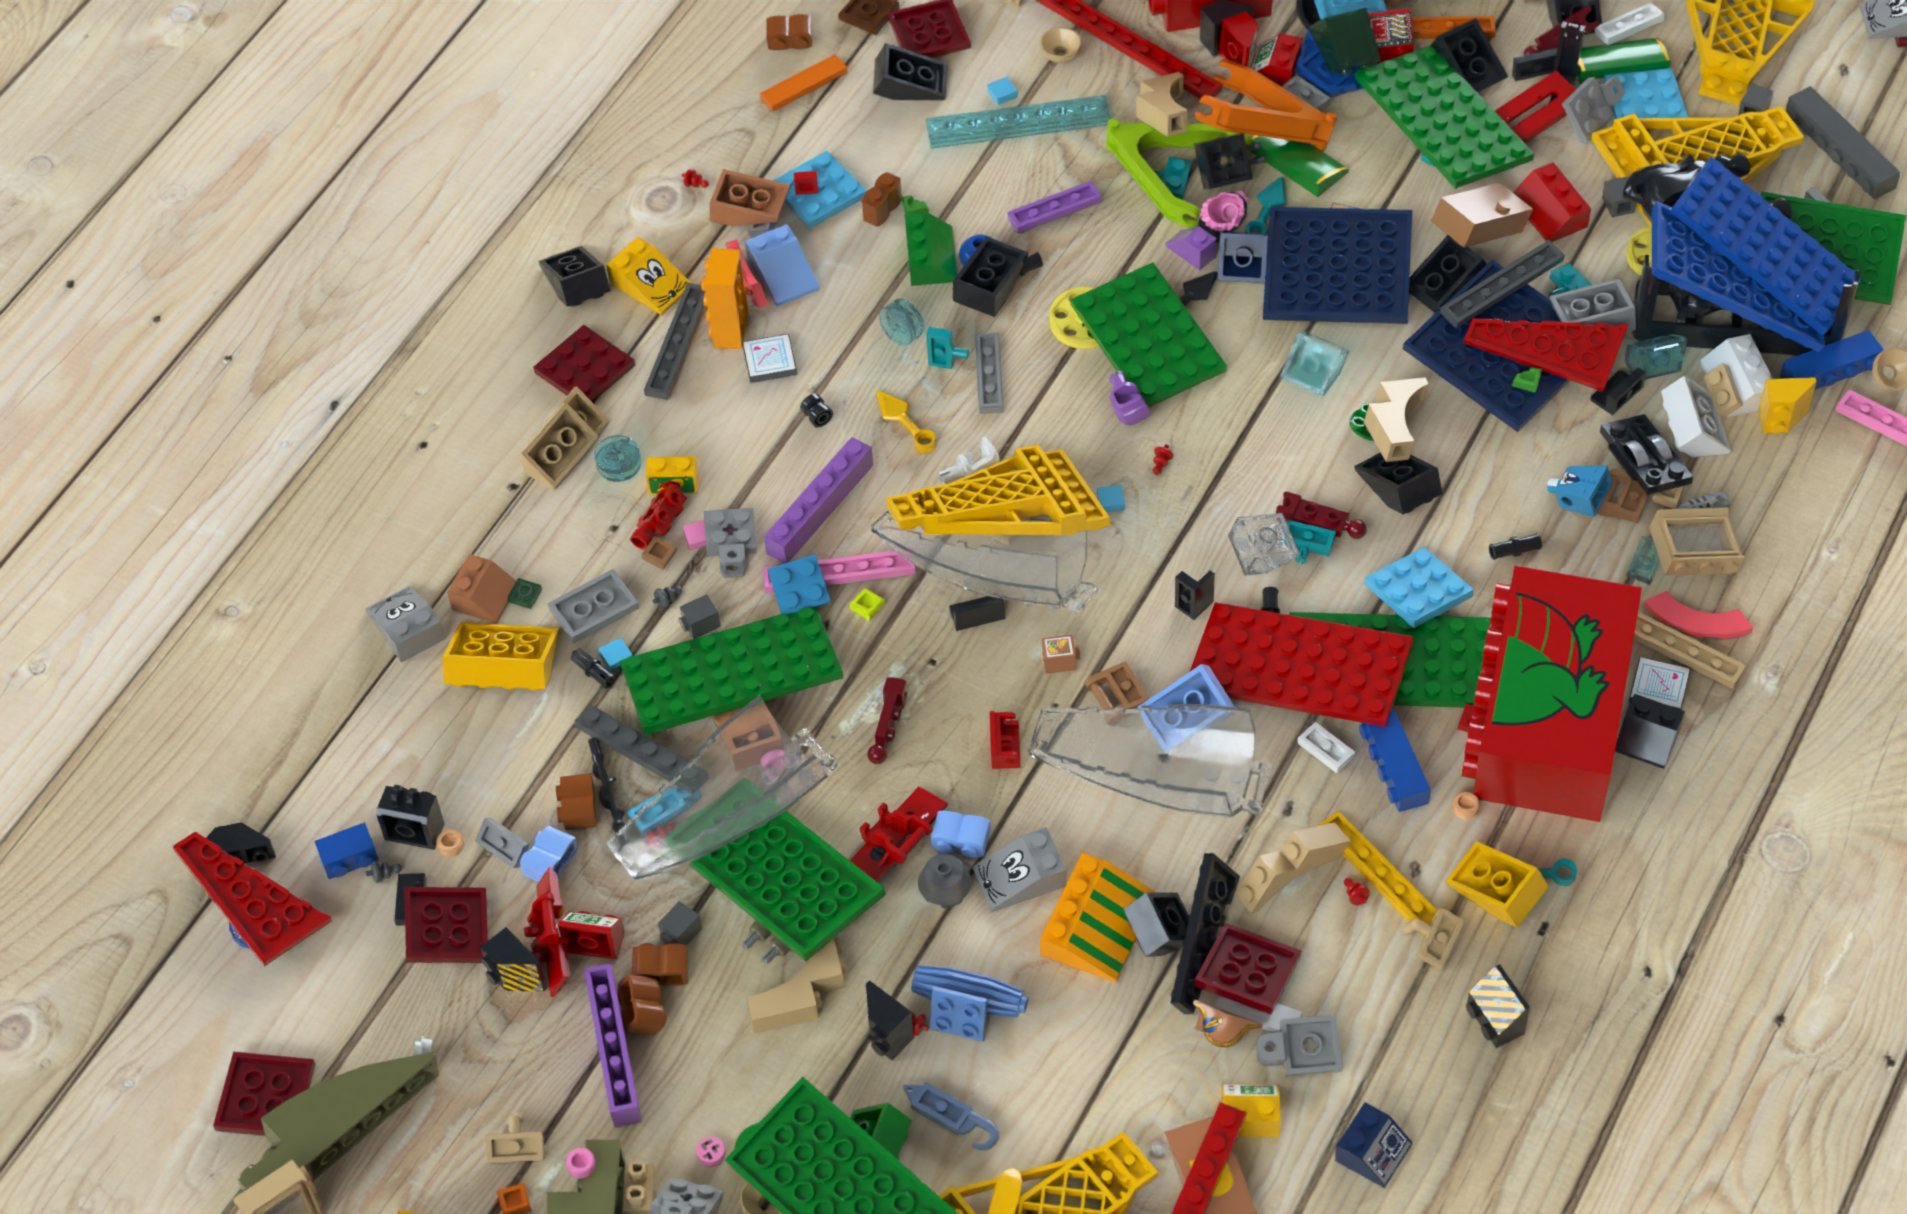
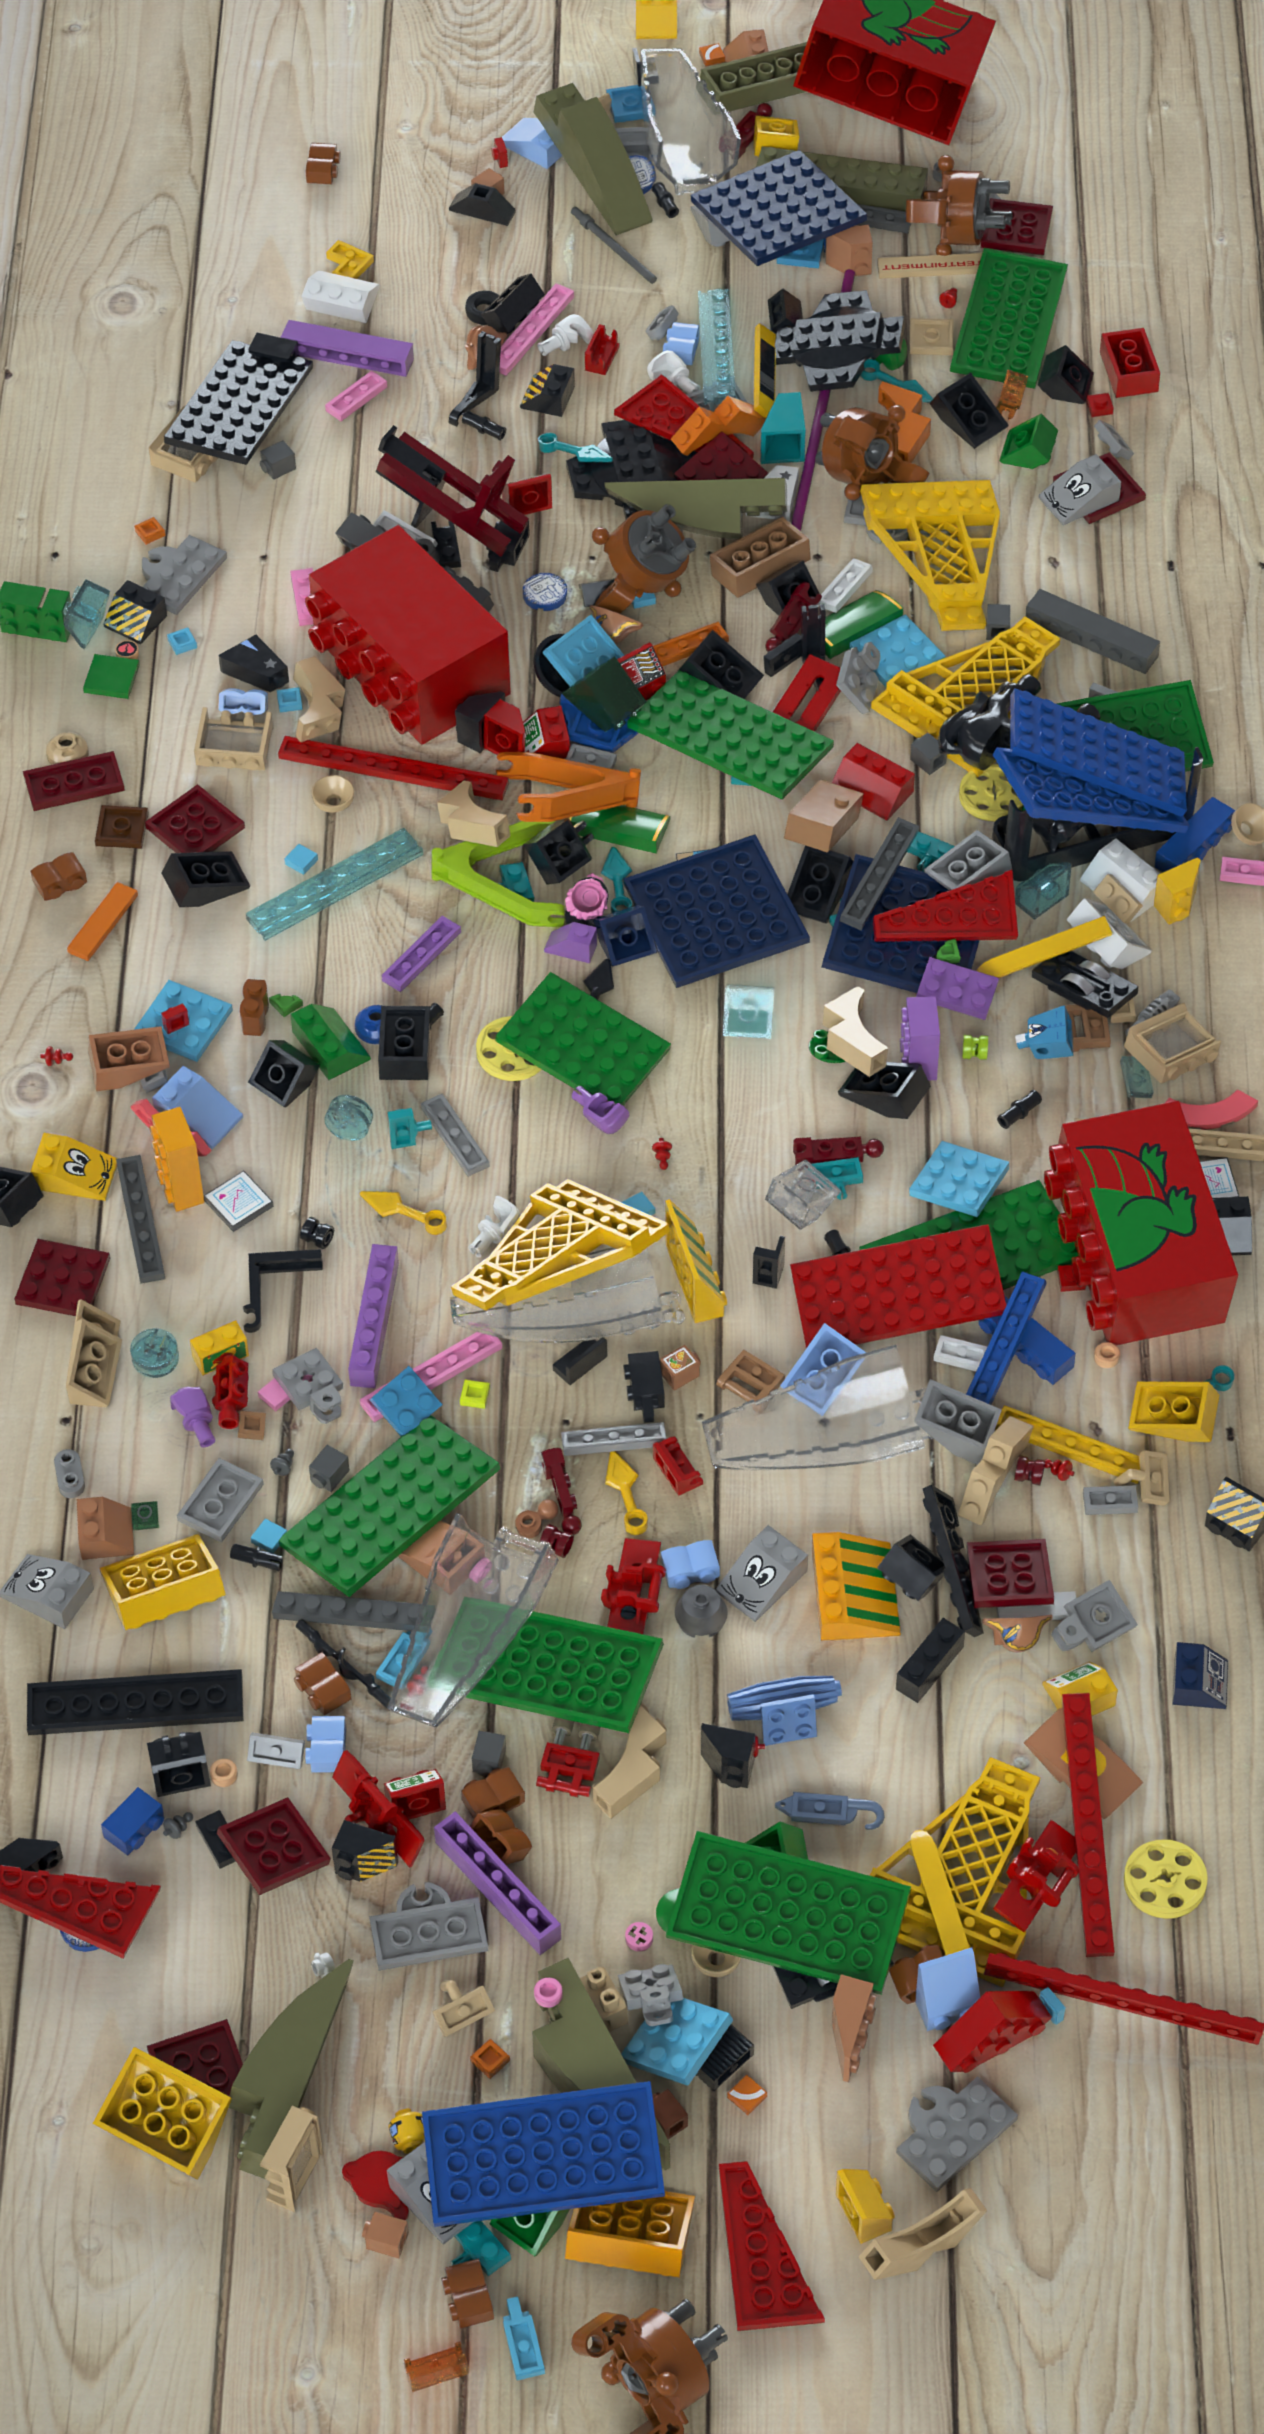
camera: 30 degrees left, 0 degrees up
black panel [1590,367,1646,416] -> none
none -> black plate [27,1669,244,1735]
none -> light grey plate [54,1449,85,1498]
none -> yellow slope [92,2047,232,2180]
none -> medium lavender piece [170,1386,215,1448]
none -> black hinge [243,1249,323,1333]
none -> black slope [248,1040,320,1107]
none -> light grey plate [369,1882,488,1971]
none -> nougat plate [515,1499,559,1539]
none -> red plate [536,1742,600,1798]
none -> dark red wheel [539,1524,574,1558]
none -> light grey tile [561,1422,667,1456]
none -> yellow piece [605,1451,648,1535]
none -> black hinge [623,1351,665,1423]
none -> yellow slope [665,1199,727,1323]
none -> black brick [896,1618,965,1703]
none -> medium lavender brick [900,996,940,1081]
none -> light grey slope [914,1379,1002,1465]
none -> medium lavender plate [916,957,999,1020]
none -> lime wheel [962,1035,988,1060]
none -> blue plate [966,1272,1047,1405]
none -> yellow piece [976,916,1112,978]
none -> dark red wheel [1014,1455,1045,1486]
none -> light grey plate [1083,1485,1138,1515]

